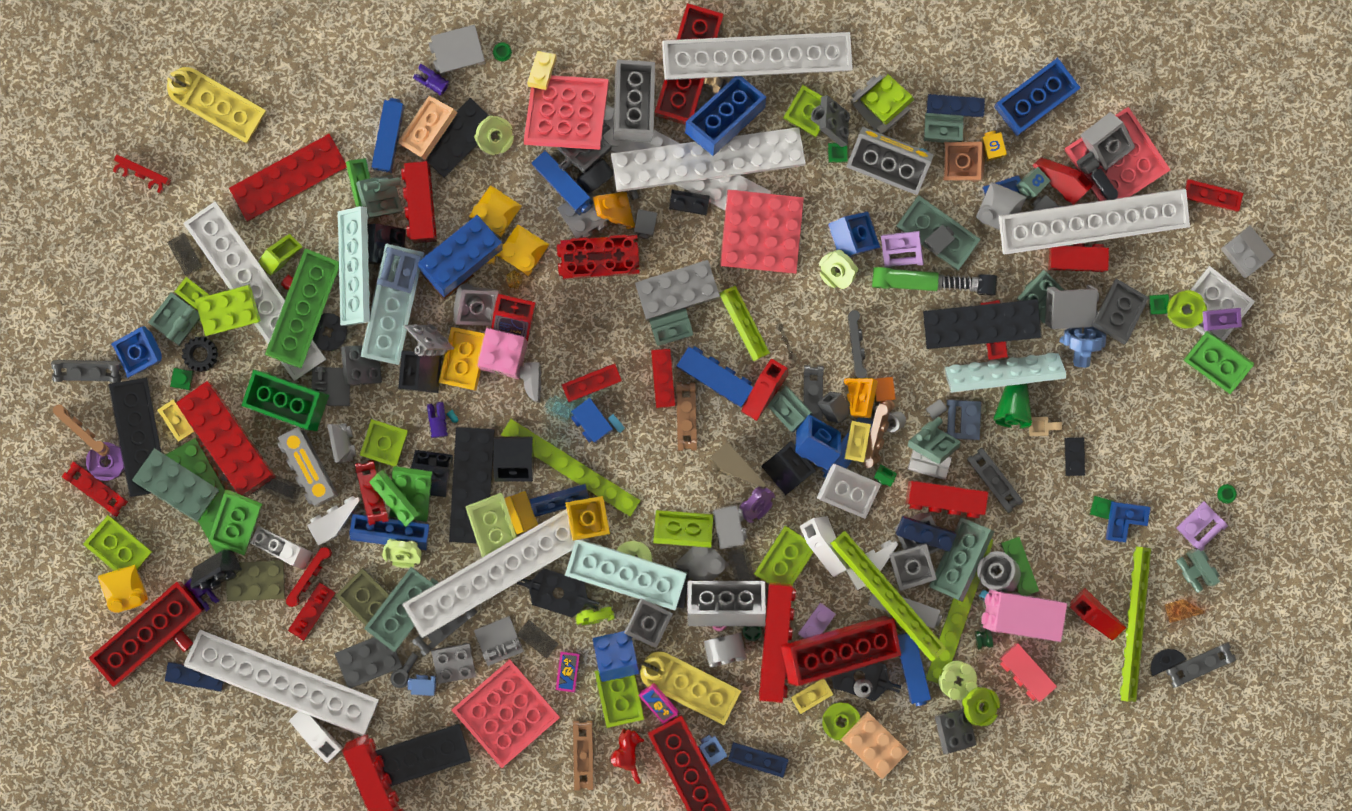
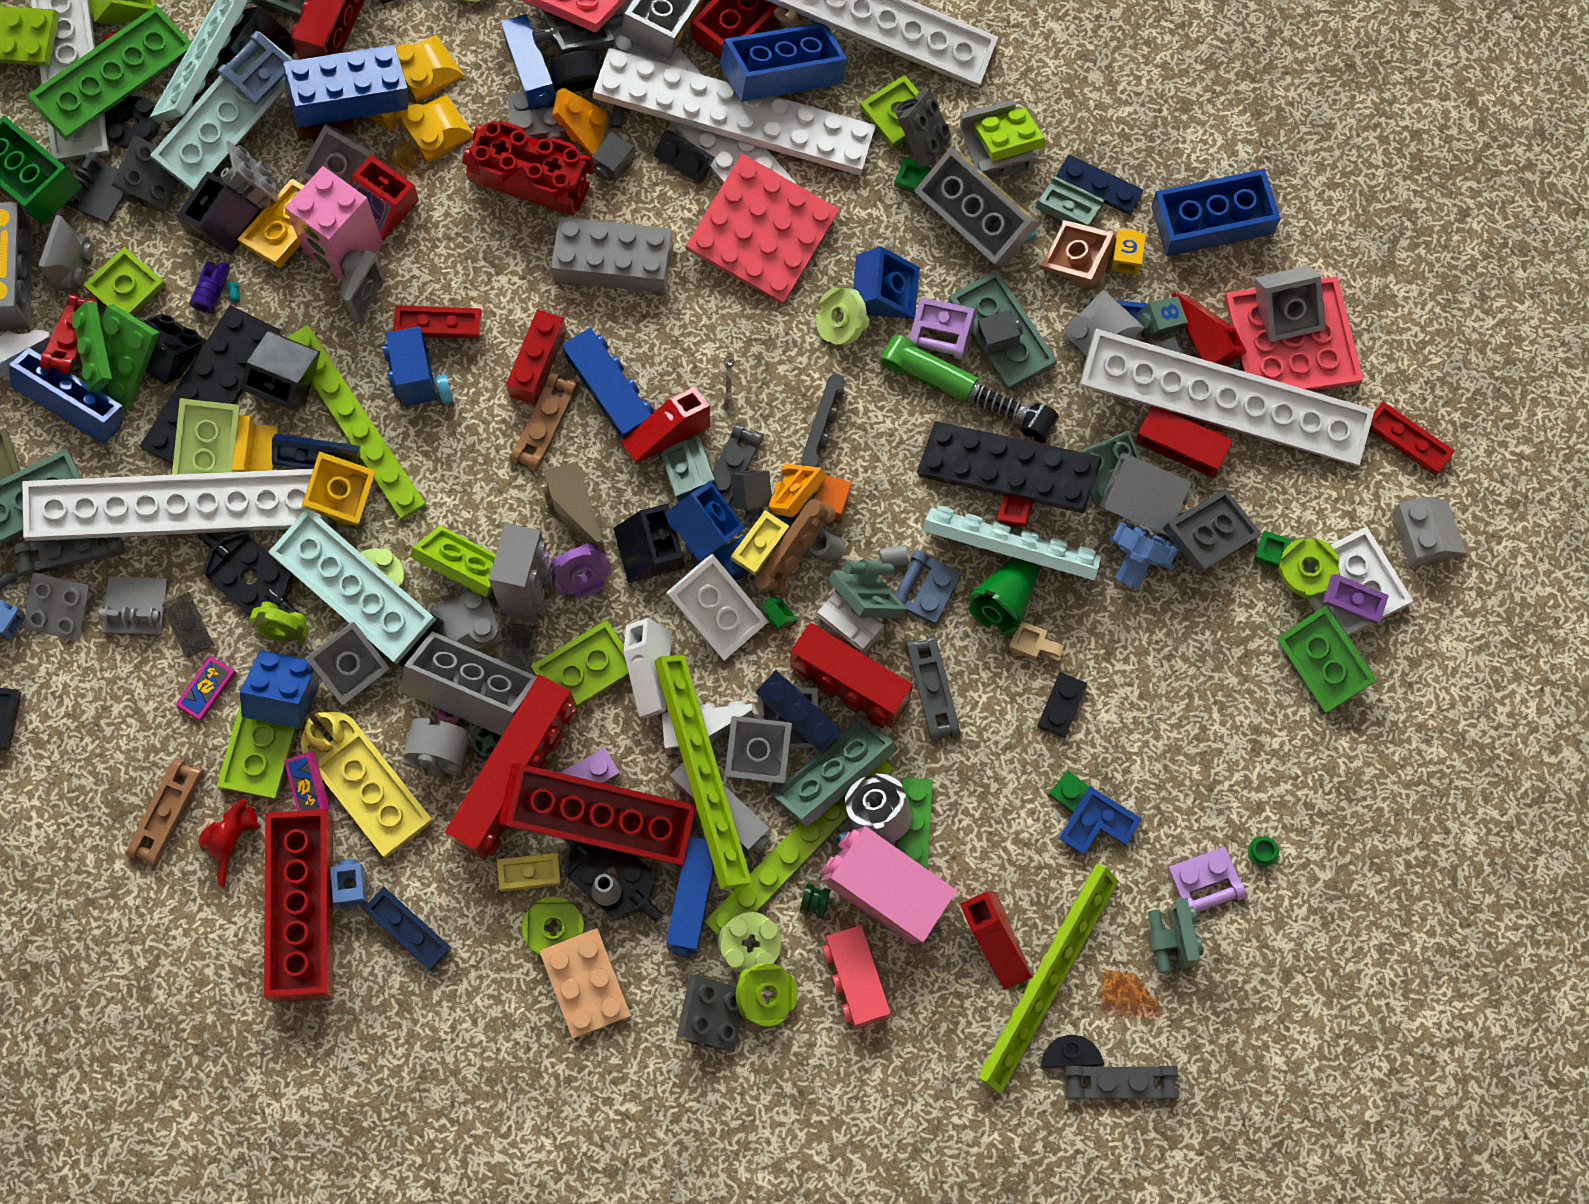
camera: 25 degrees right, 15 degrees down
yellowish green plate [382,539,422,568] -> none
coral plate [452,659,560,769] -> none
clear light blue brick [545,395,575,423] -> none
sand green plate [649,308,694,346] -> none
lime plate [719,286,770,361] -> none
piece [1076,151,1118,200] -> none

